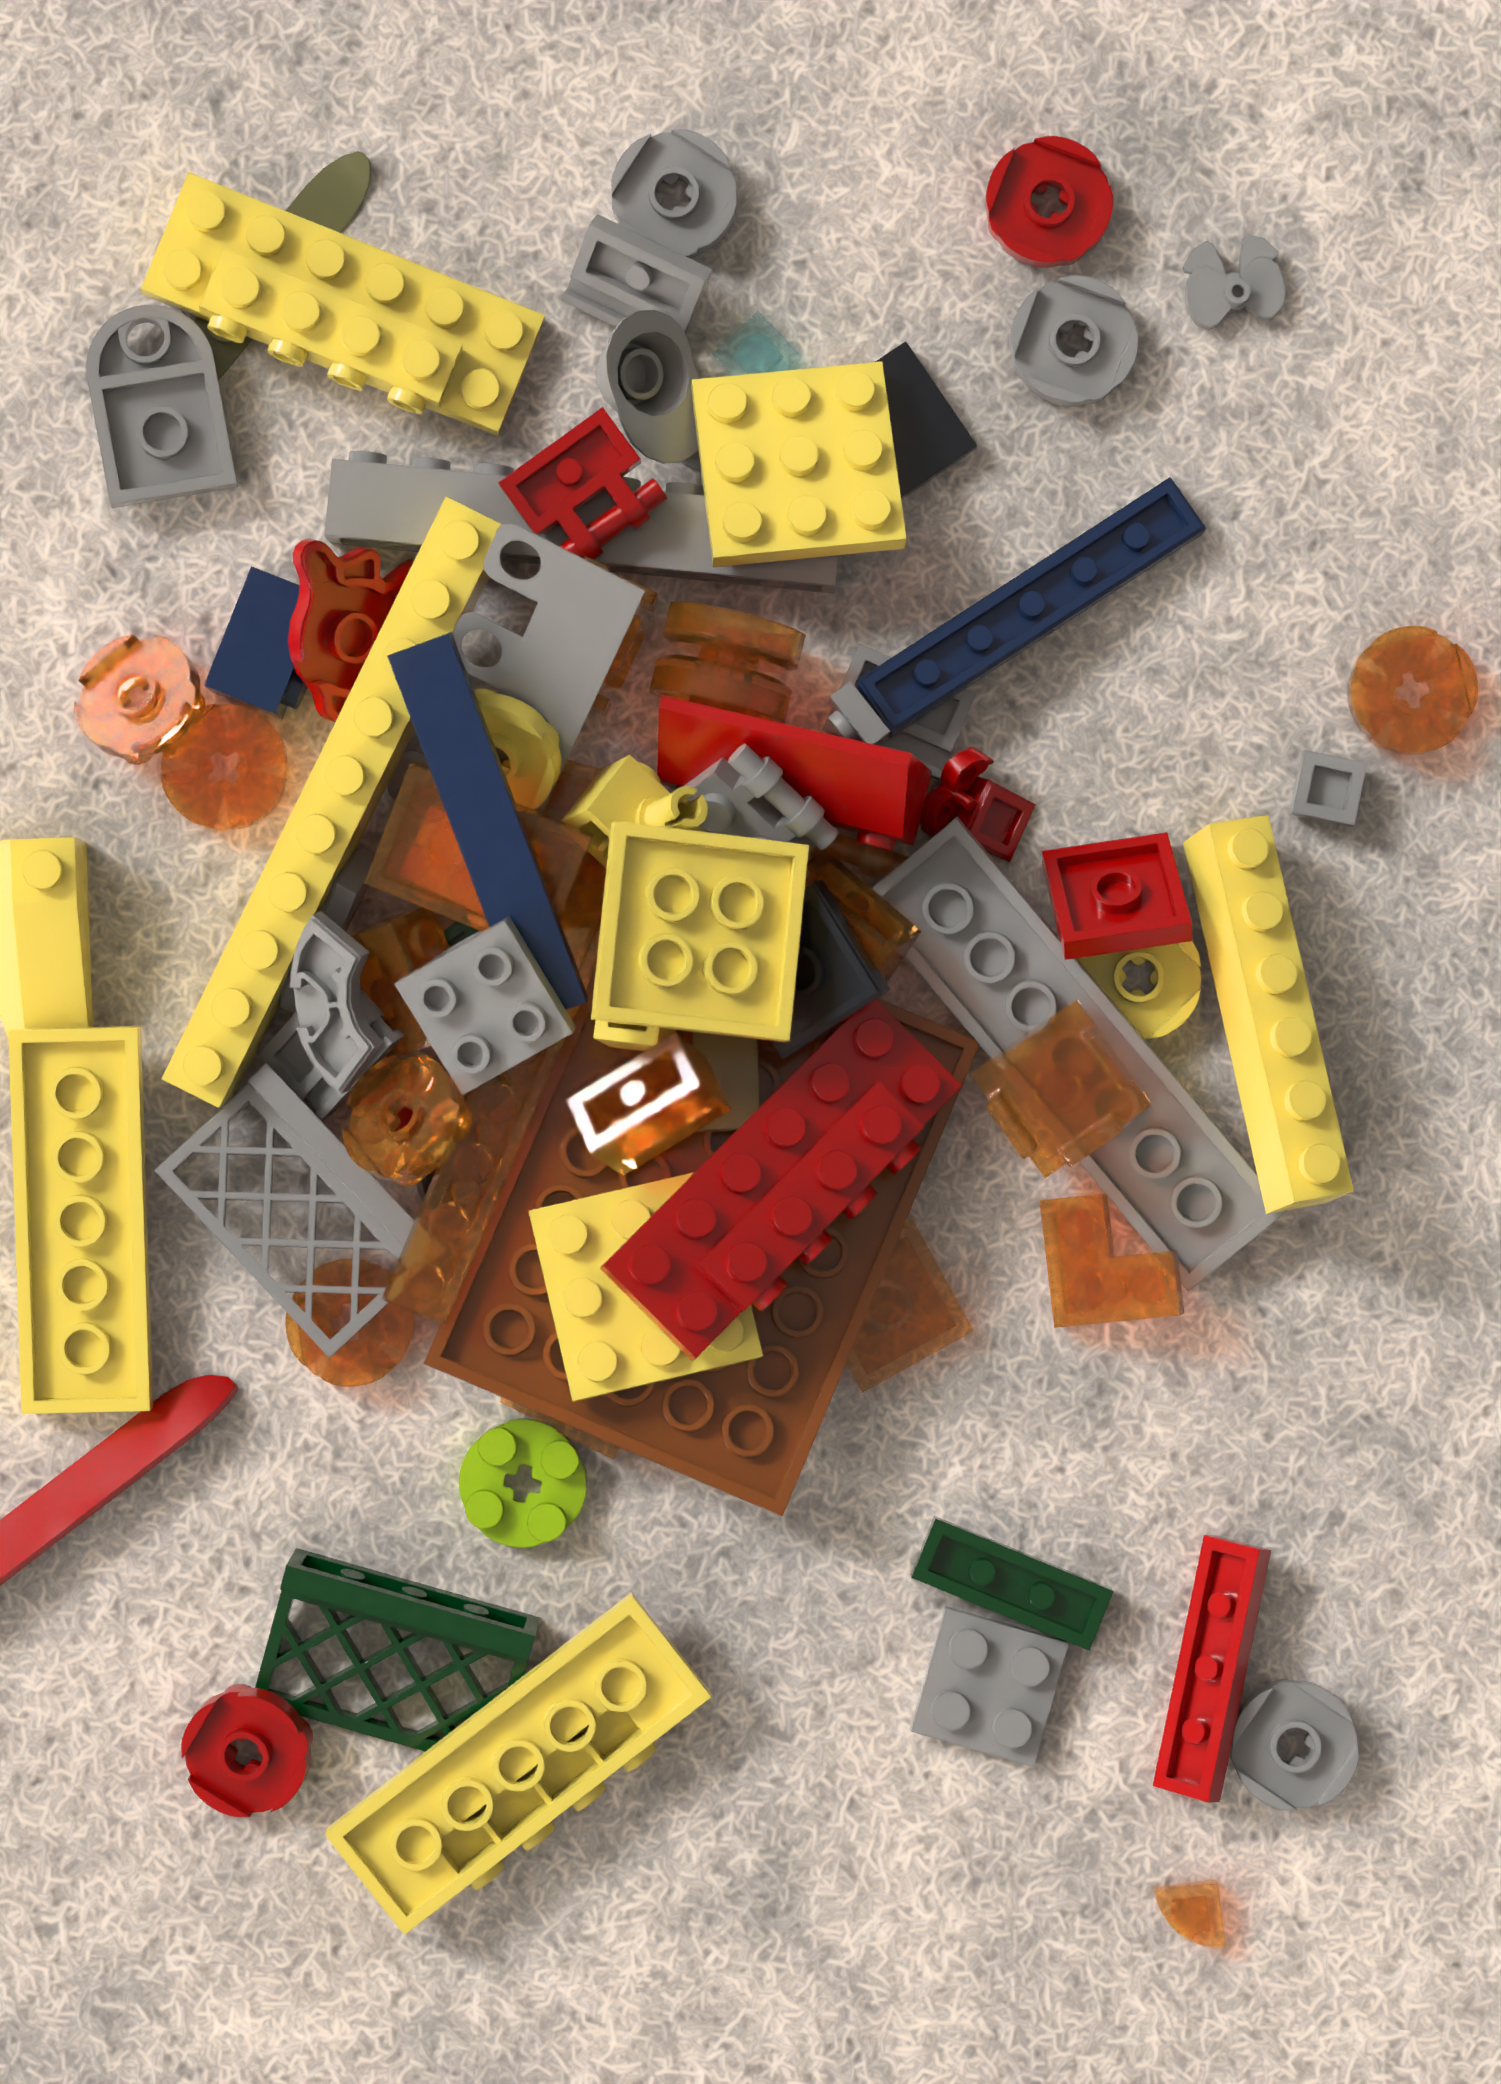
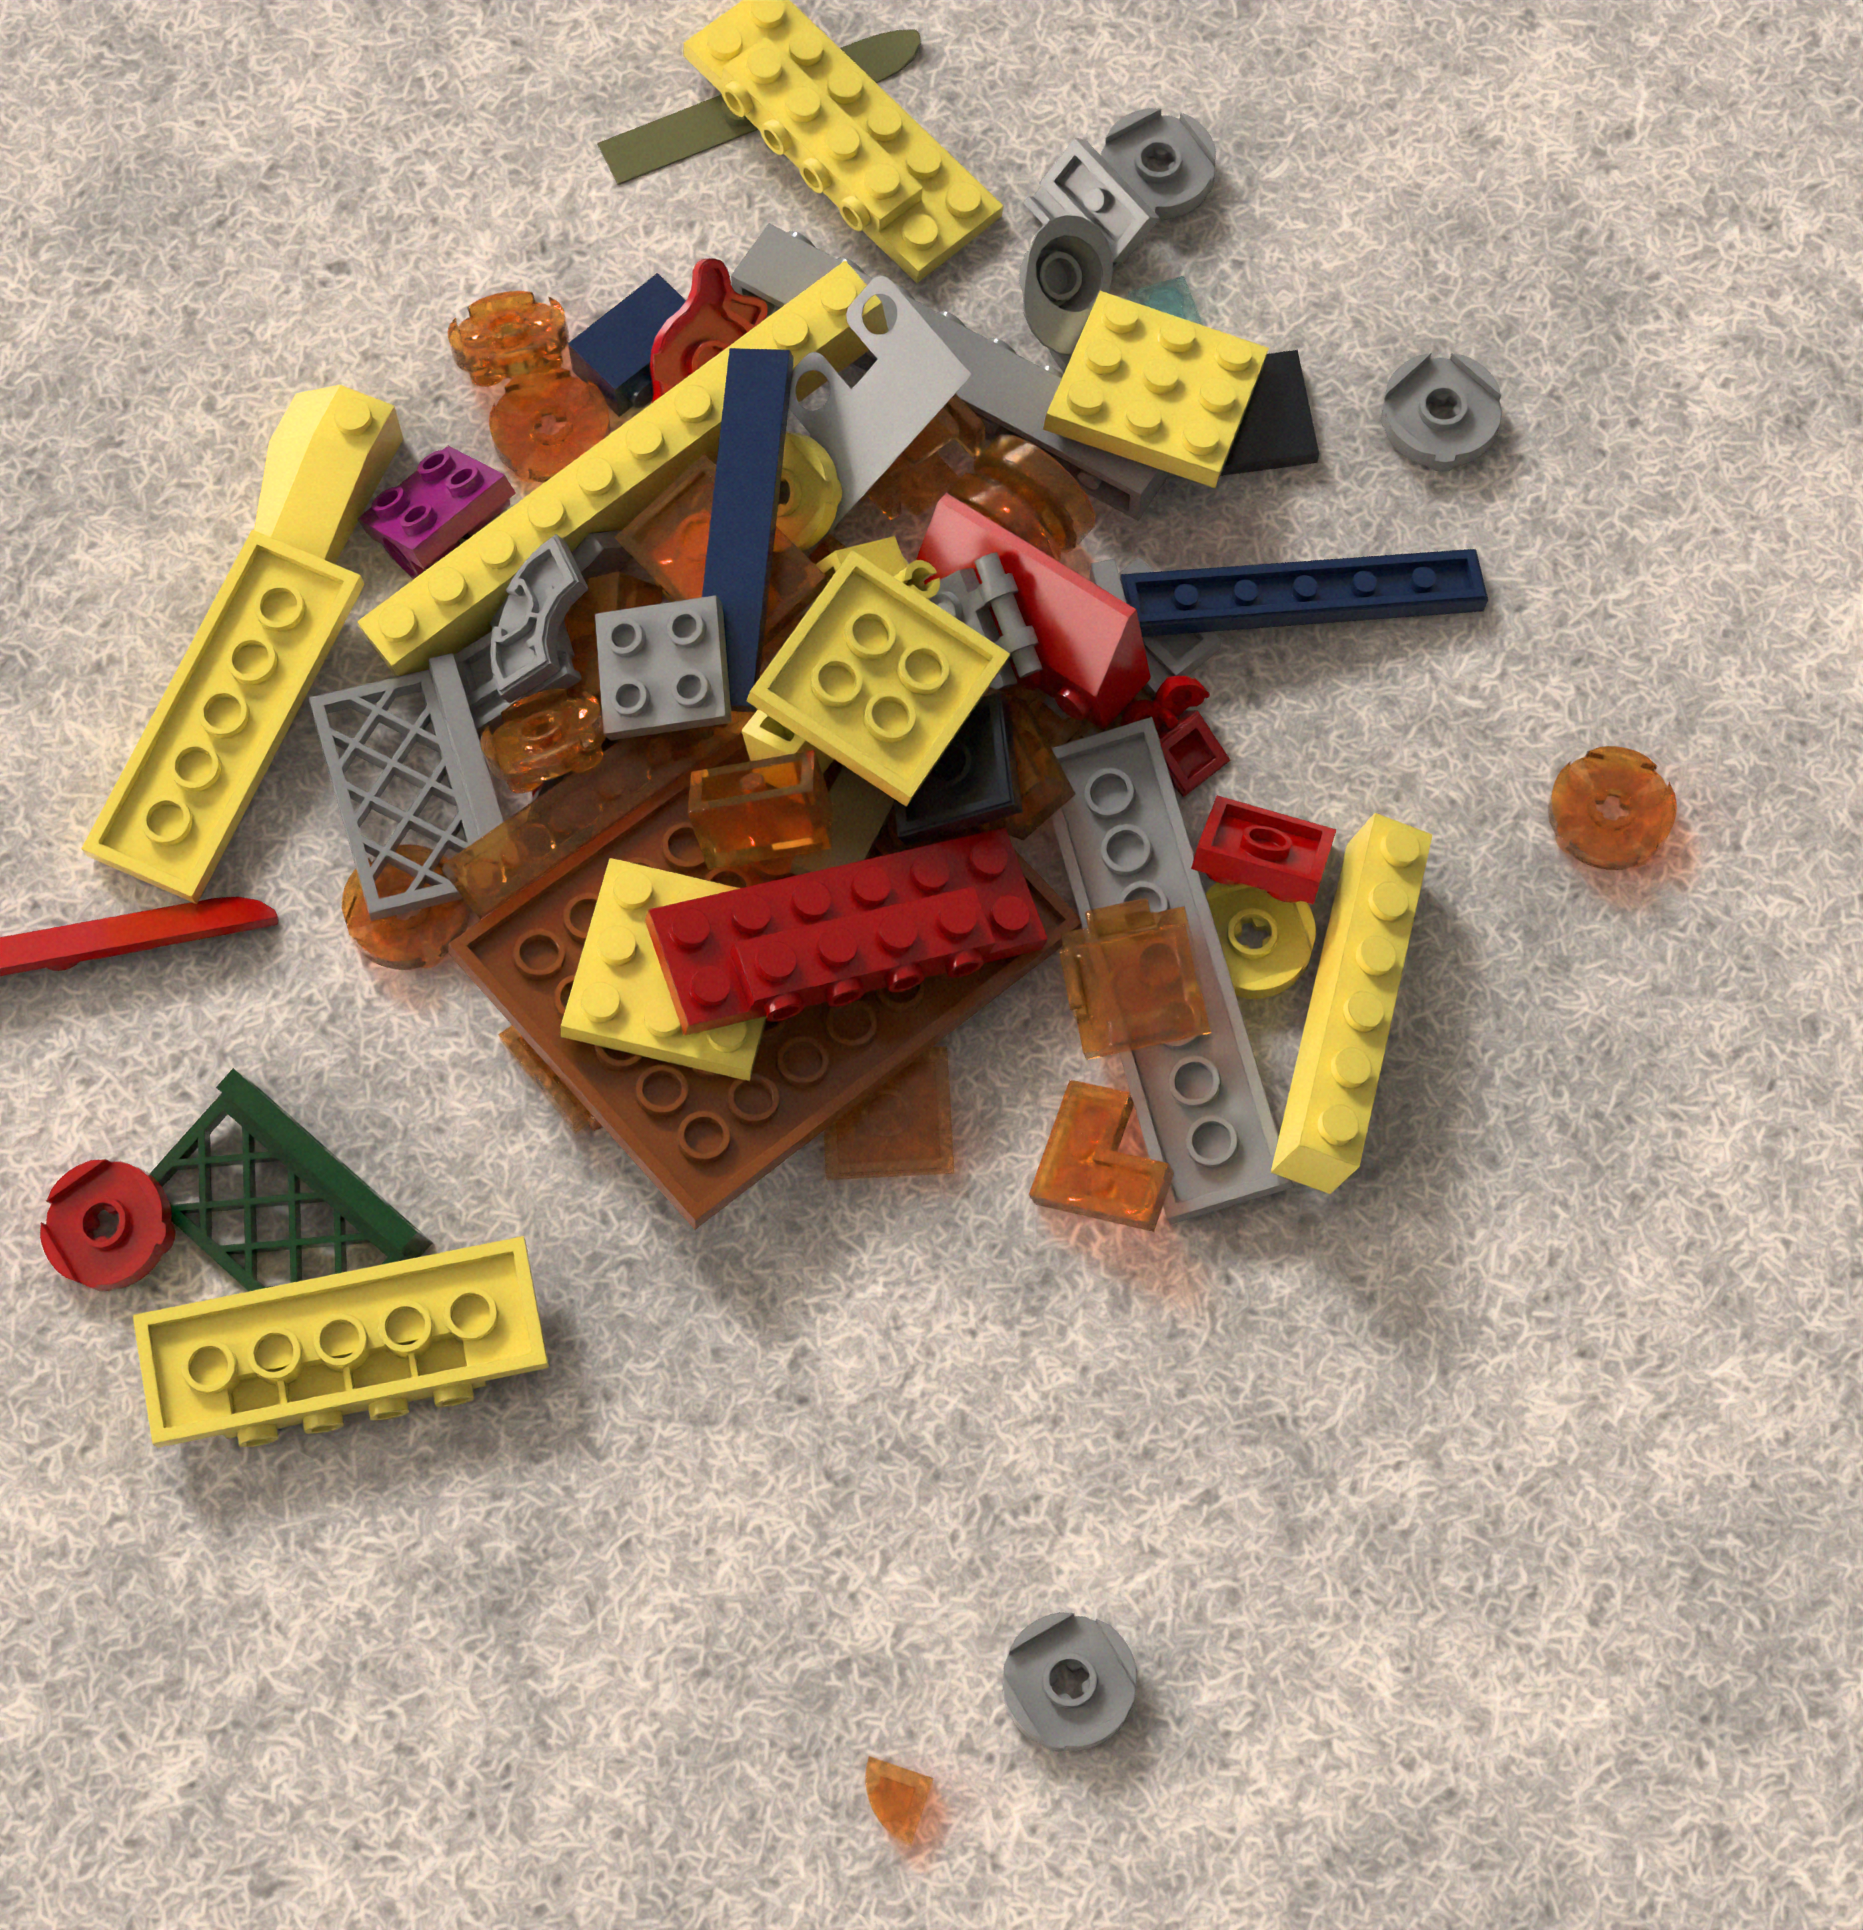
camera: 30 degrees right, 20 degrees down
light grey plate [86,305,238,509] -> none
lime plate [459,1418,587,1548] -> none
red plate [498,407,668,562] -> none
dark green plate [910,1516,1114,1651] -> none
light grey plate [910,1606,1069,1767] -> none
red plate [985,136,1113,268] -> none
red plate [1153,1535,1271,1803] -> none
light grey piece [1182,234,1286,330] -> none
light grey plate [1289,750,1367,827] -> none
none -> magenta plate [357,445,516,580]

